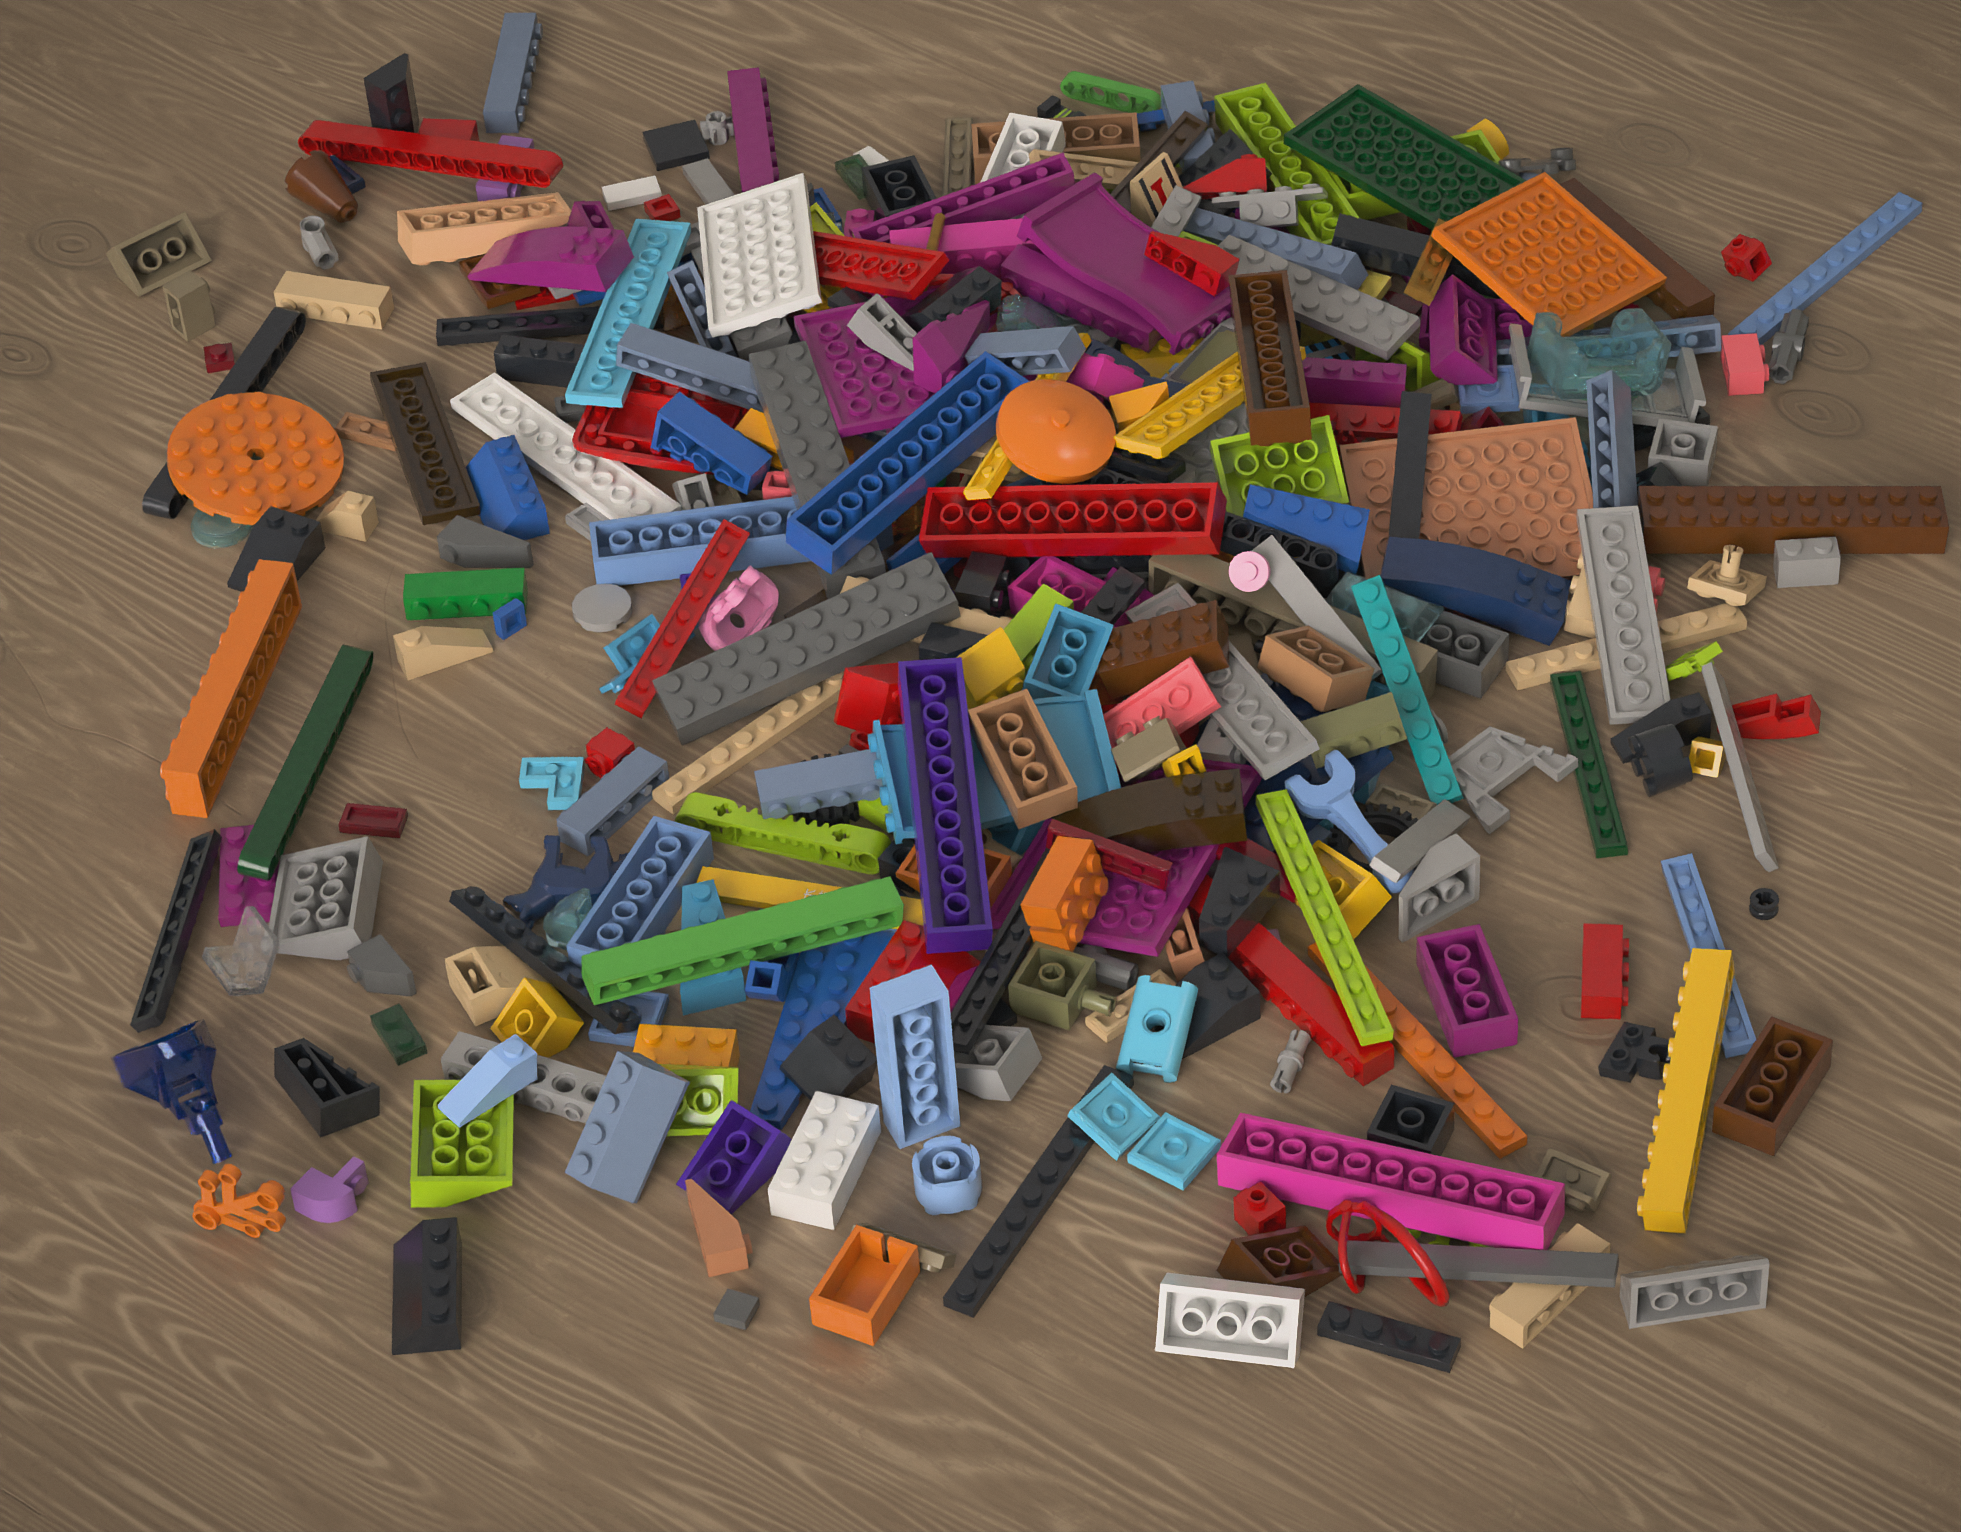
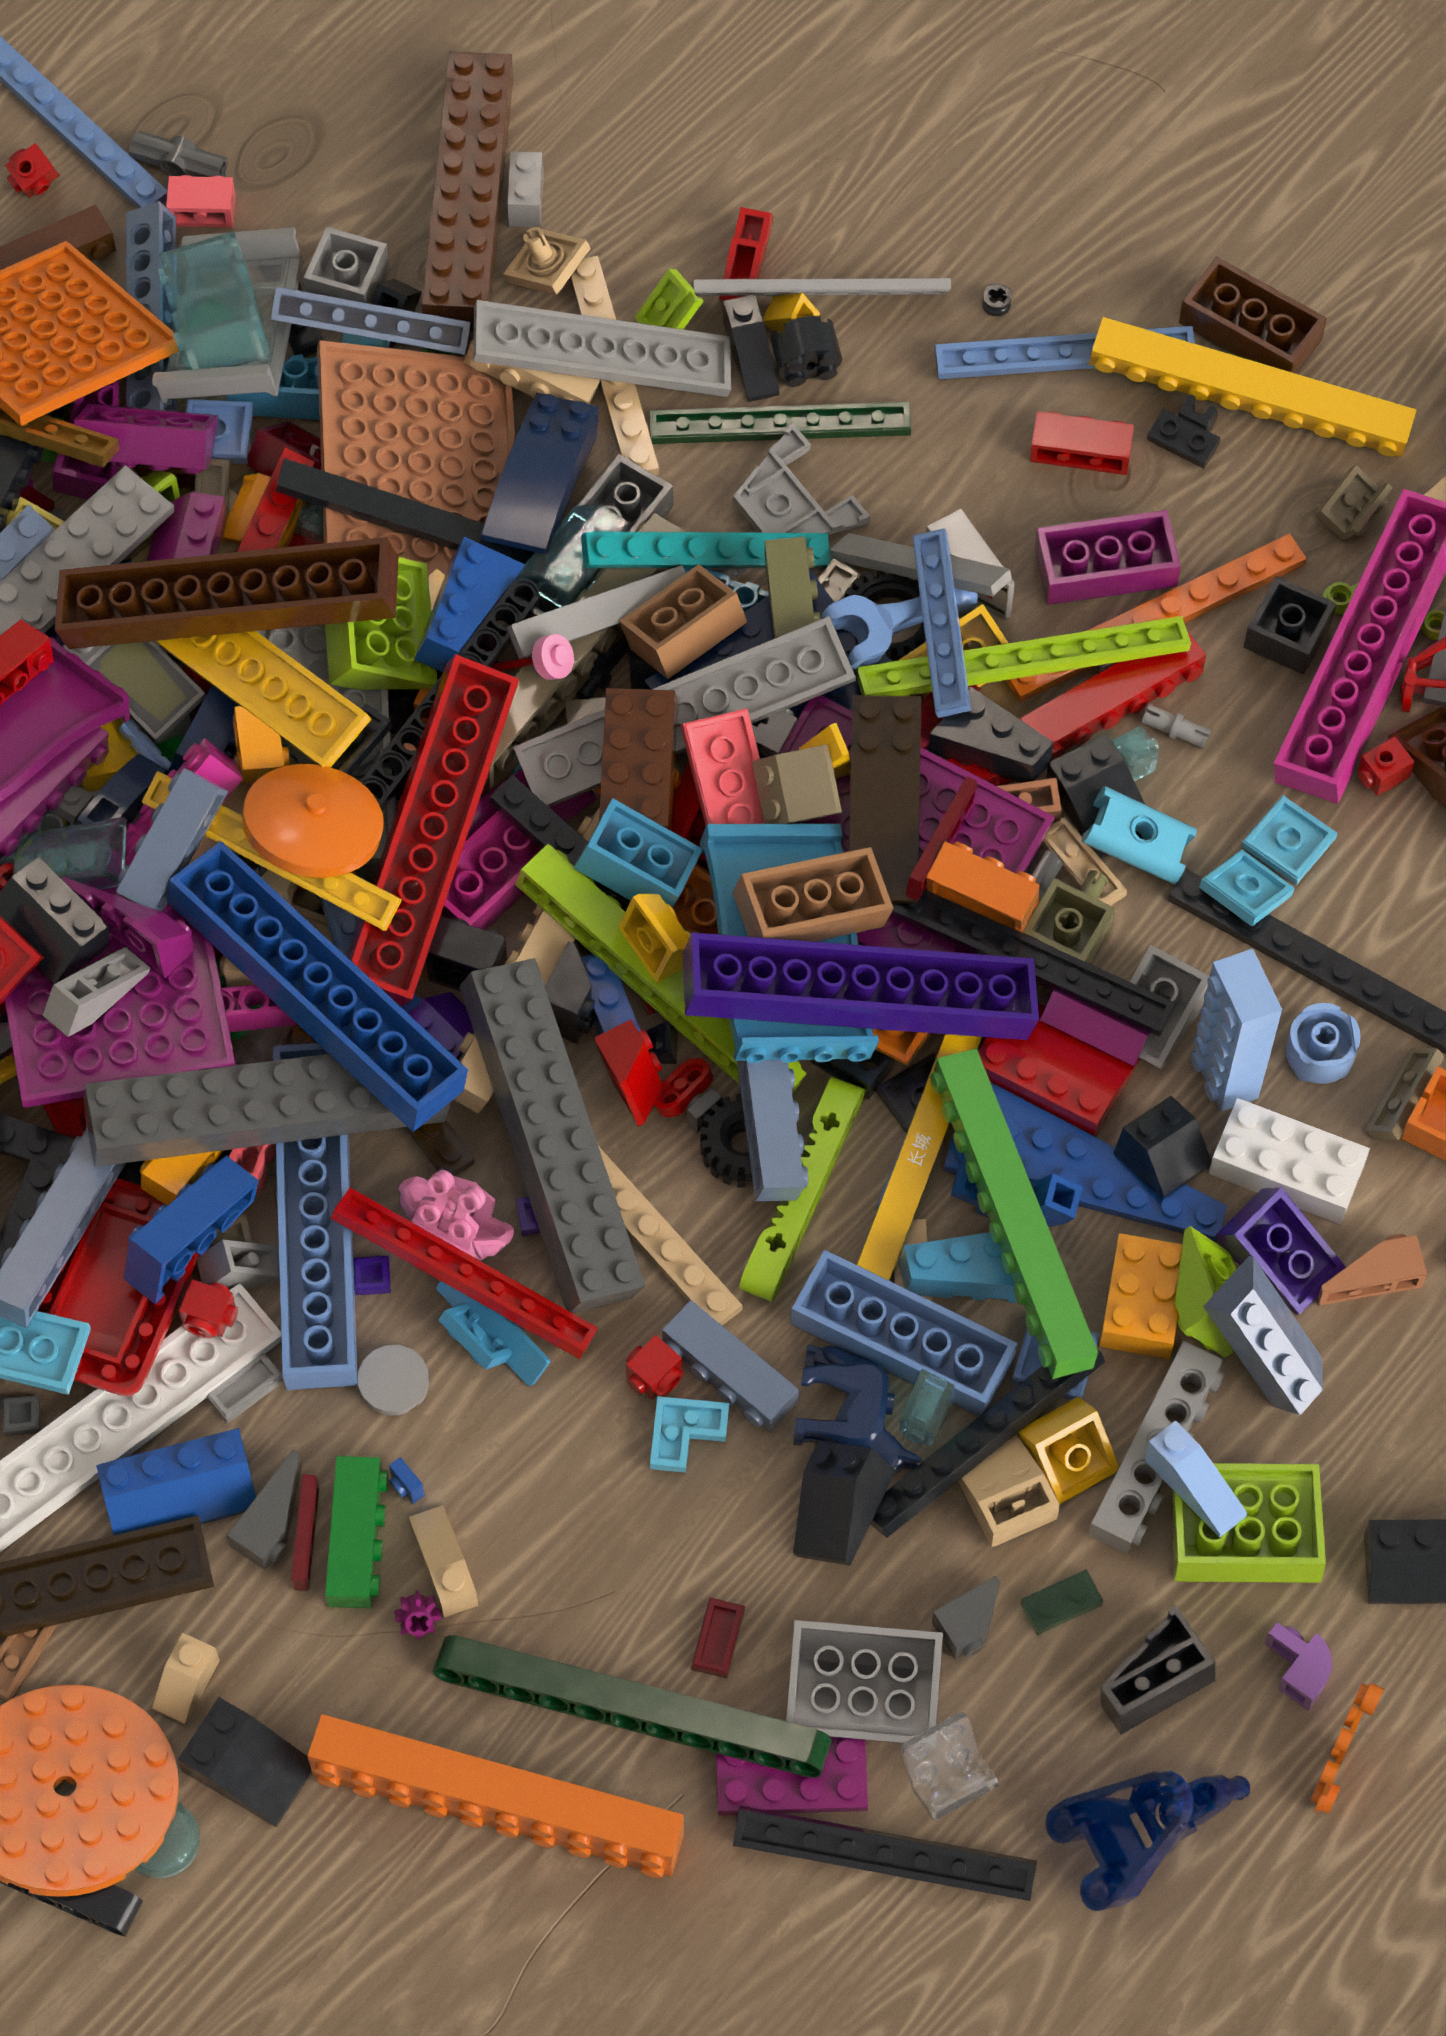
camera: 90 degrees left, 20 degrees up
none -> red brick [179,1279,238,1339]
none -> dark red tile [291,1474,320,1591]
none -> magenta gear [394,1590,441,1640]
none -> black slope [793,1441,896,1566]
none -> medium blue tile [912,528,971,718]
none -> clear light blue brick [1112,726,1160,781]

